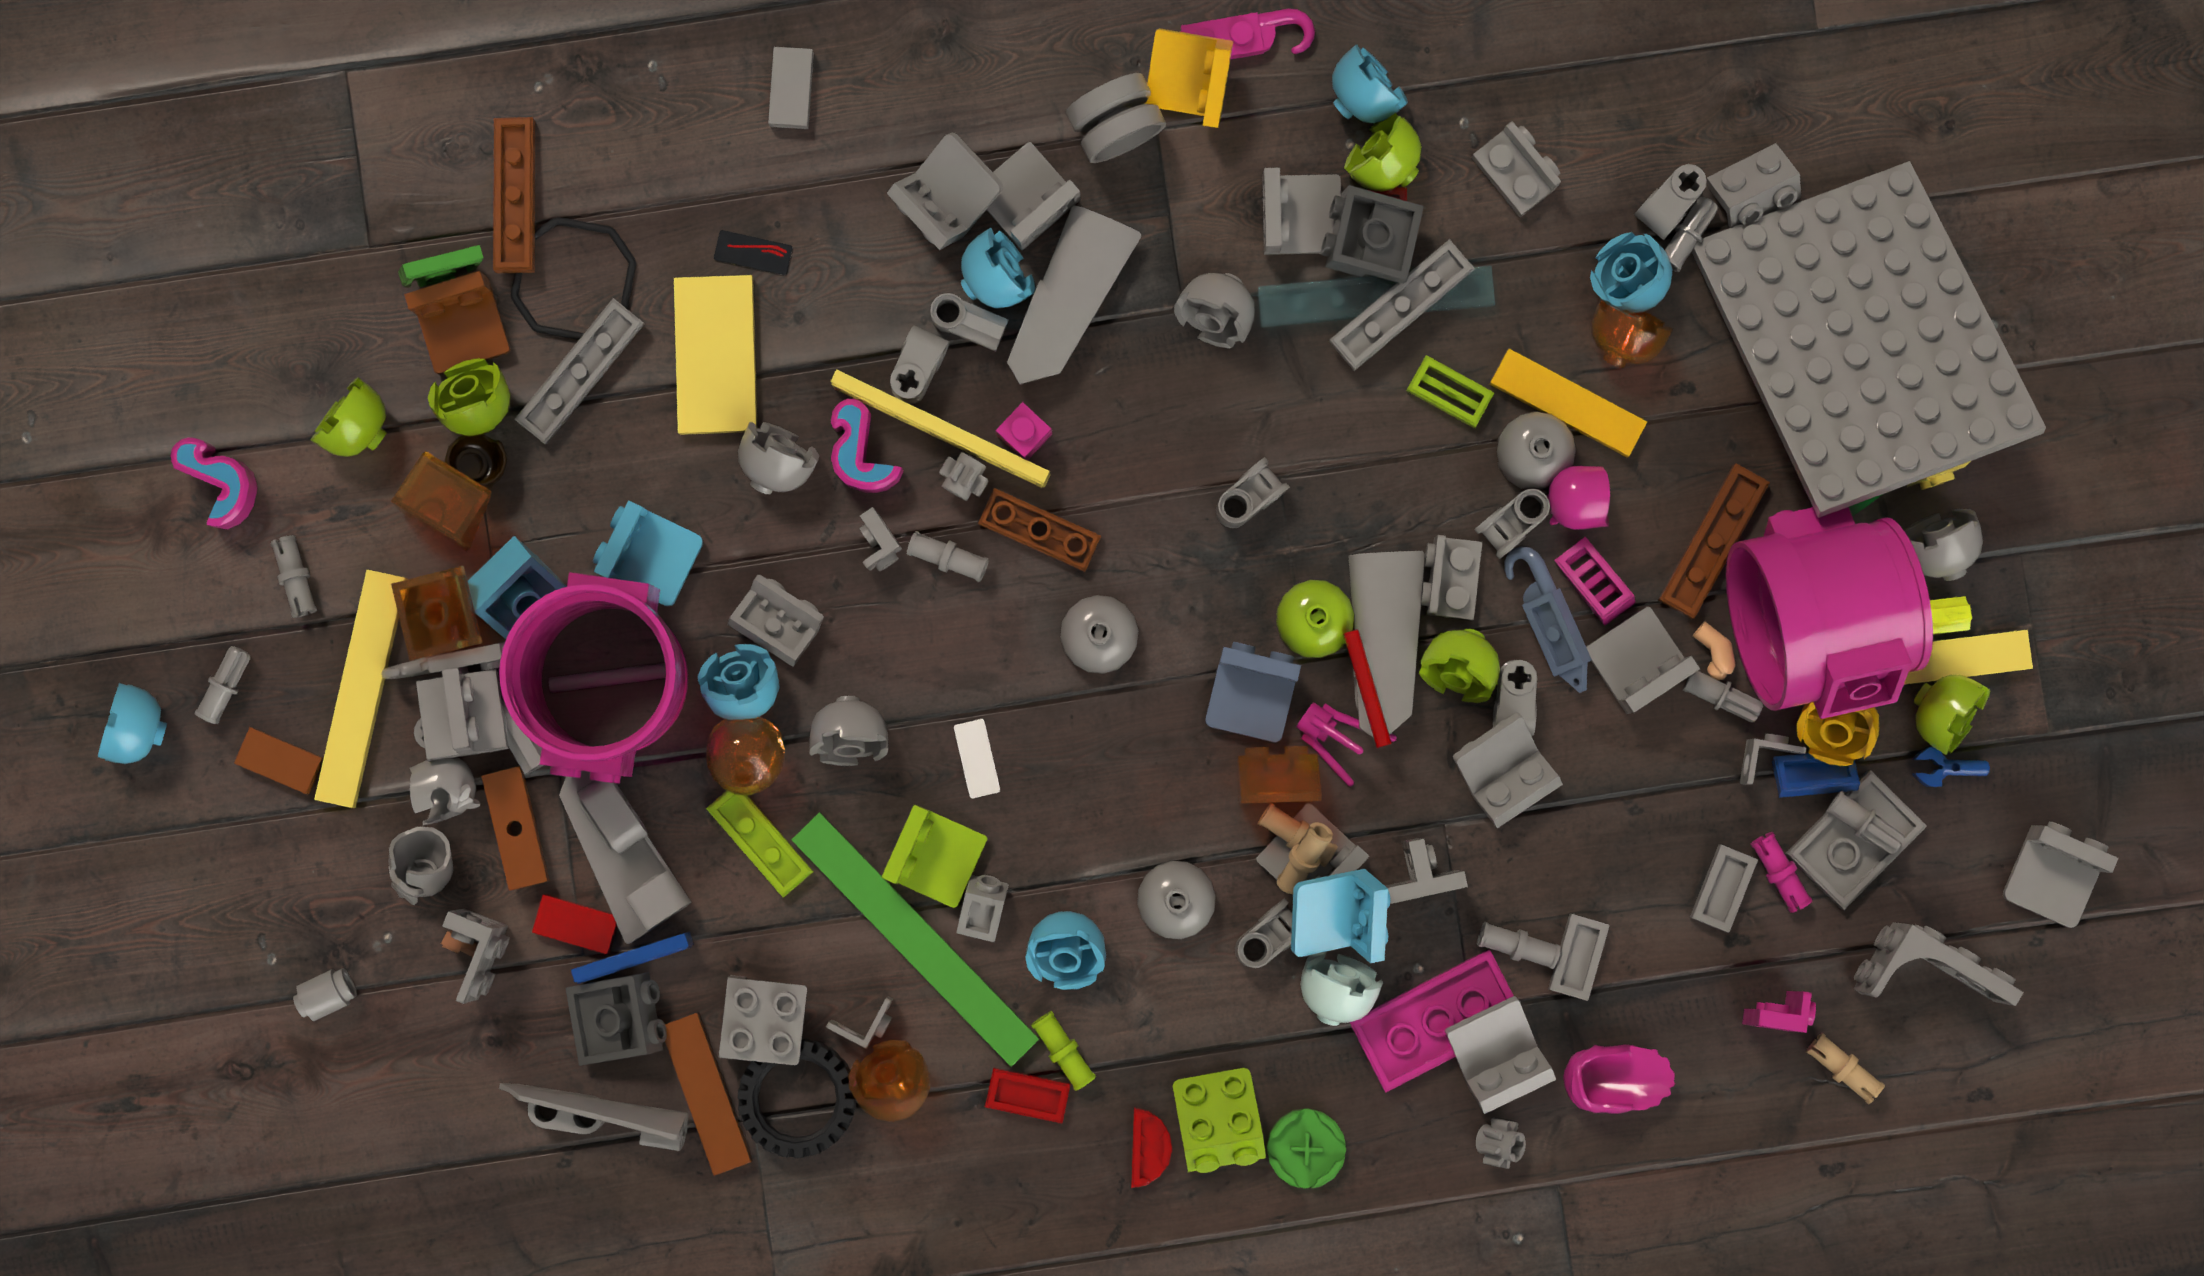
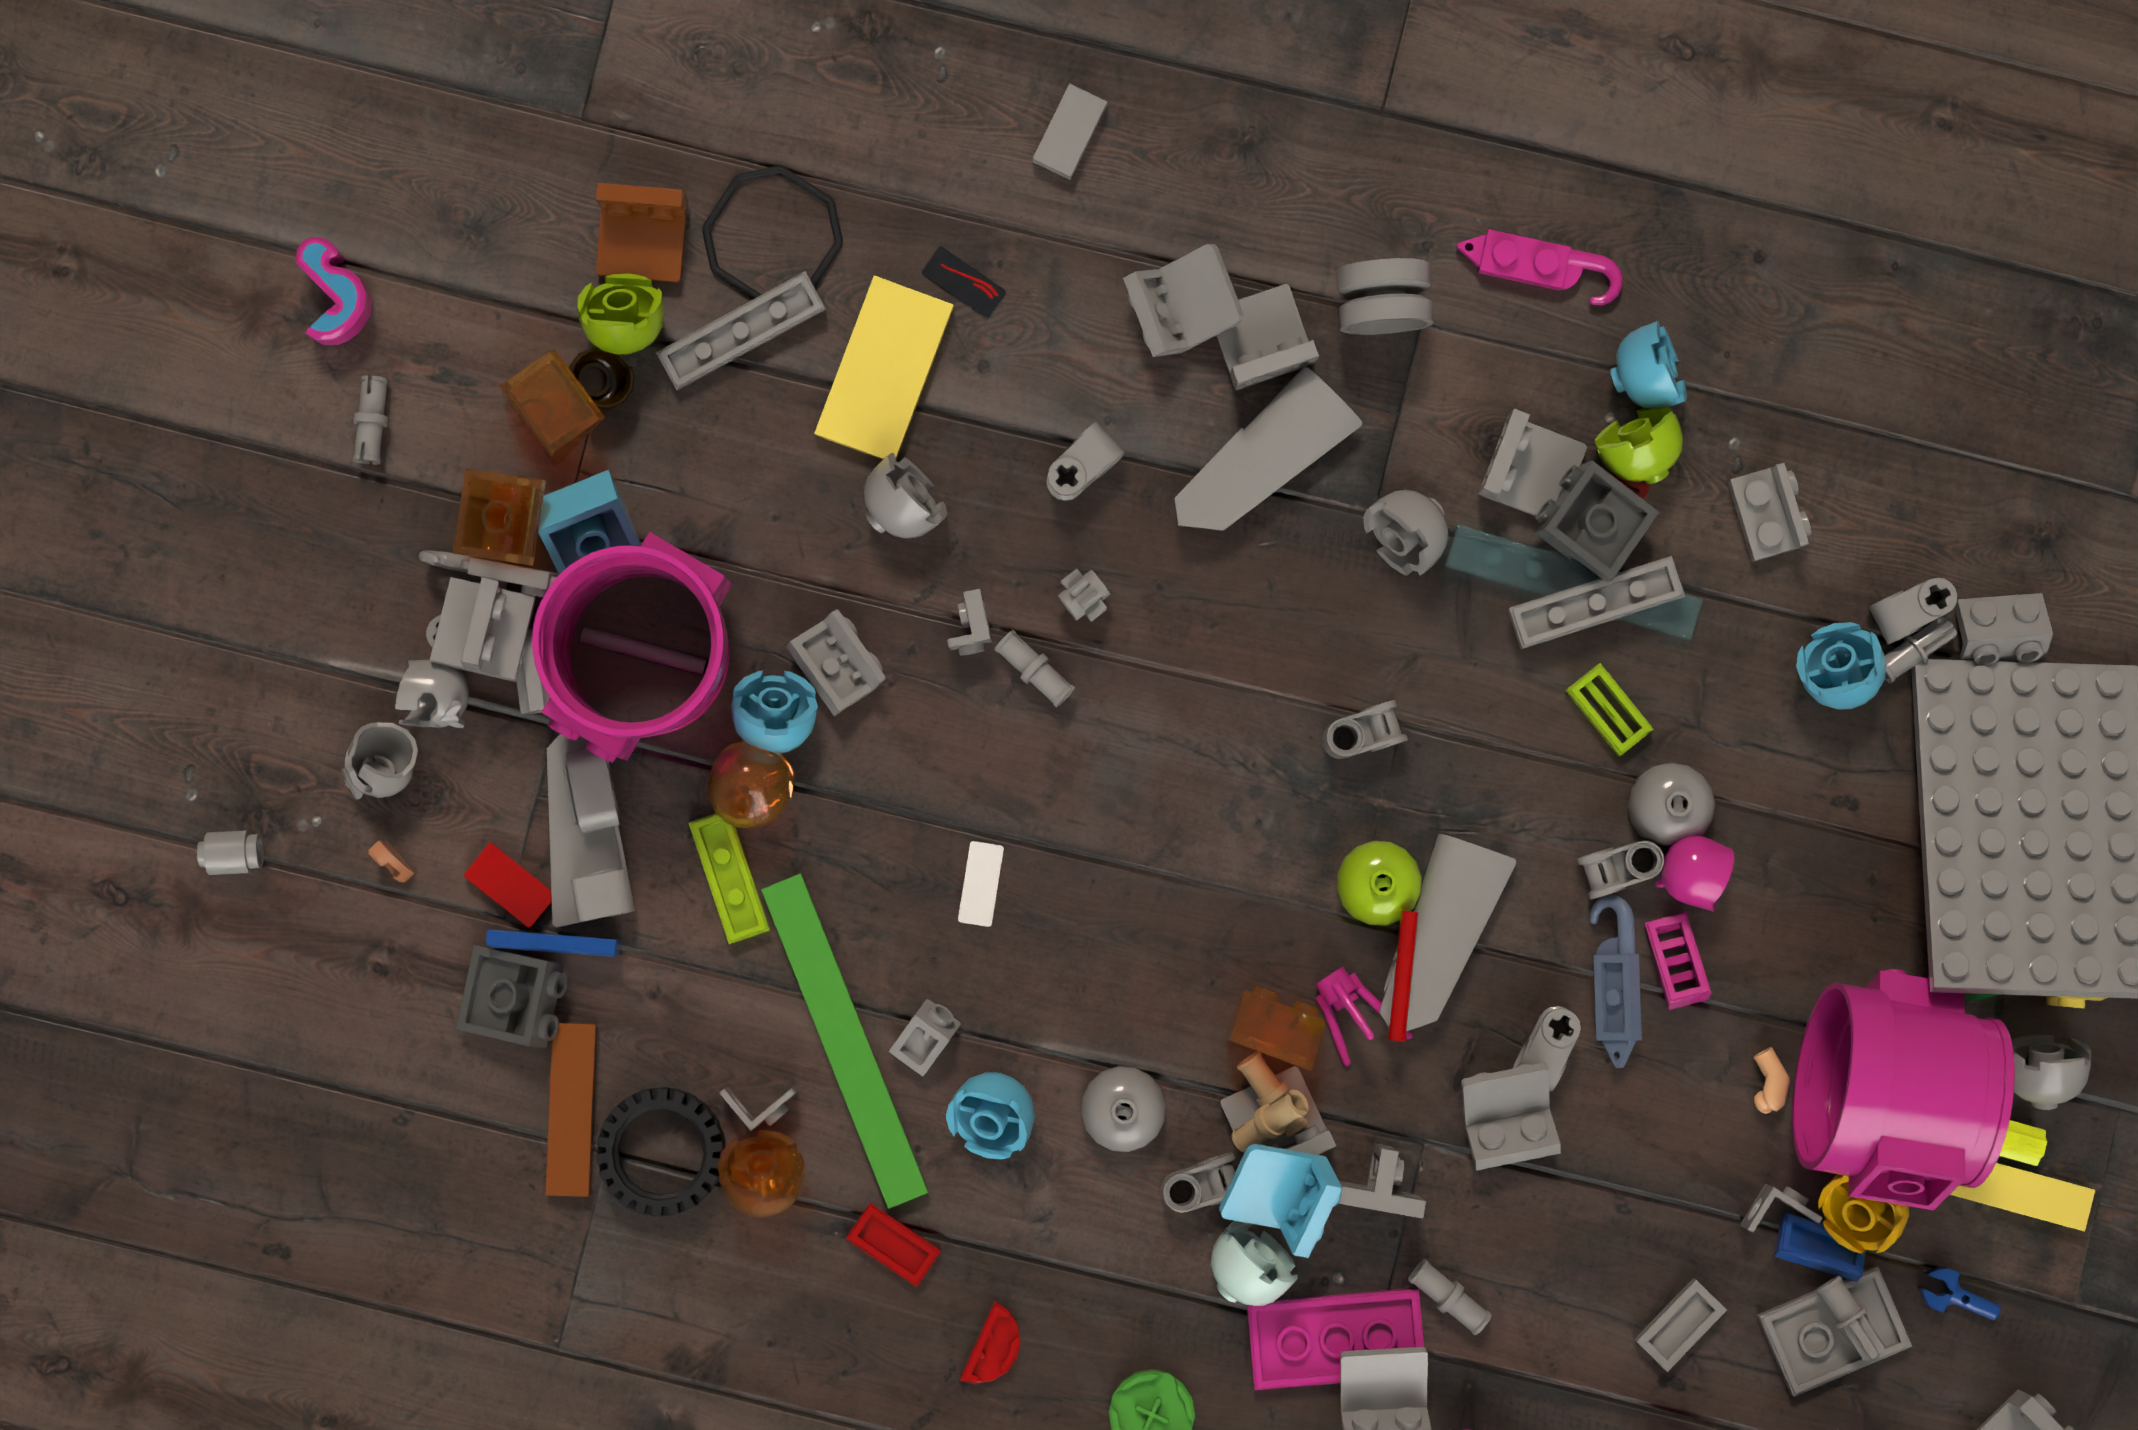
camera: 15 degrees right, 0 degrees up
medium azure cylinder [98,683,167,764] -> none
light grey axle [195,646,250,724] -> none
dark orange tile [234,727,324,794] -> none
lime cylinder [310,377,387,457] -> none
light yellow tile [314,570,408,808] -> none
bright green tile [398,245,483,288] -> none
light grey bracket [442,908,510,1004] -> none
dark orange tile [481,766,550,891] -> none
dark orange tile [493,117,535,273] -> none
light grey panel [499,1083,689,1151] -> none
medium azure bracket [593,500,703,606] -> none
light grey bracket [719,975,807,1065] -> none
light grey cylinder [809,696,888,766] -> none
light yellow tile [831,369,1050,488] -> none
dark pink animal [831,399,904,493] -> none
lime bracket [881,805,987,908] -> none
light grey piece [930,293,1009,352] -> none
medium azure cylinder [961,228,1035,308] -> none
dark orange tile [978,488,1101,572] -> none
dark pink brick [996,402,1052,460] -> none
lime pin [1031,1011,1096,1091] -> none
light grey cylinder [1060,595,1139,674] -> none
yellow bracket [1145,28,1233,128] -> none
lime bracket [1173,1068,1266,1173] -> none
sand blue bracket [1205,642,1301,742] -> none
lime cylinder [1419,629,1500,703] -> none
light grey bracket [1421,535,1482,621] -> none
yellow tile [1489,349,1647,457] -> none
light grey tile [1548,913,1610,1001] -> none
light grey bracket [1586,607,1700,714] -> none
clear orange cylinder [1591,299,1673,368] -> none
dark orange tile [1658,463,1770,619] -> none
light grey axle [1683,671,1763,722] -> none
dark pink pin [1751,832,1813,913] -> none
lime cylinder [1914,674,1990,755] -> none

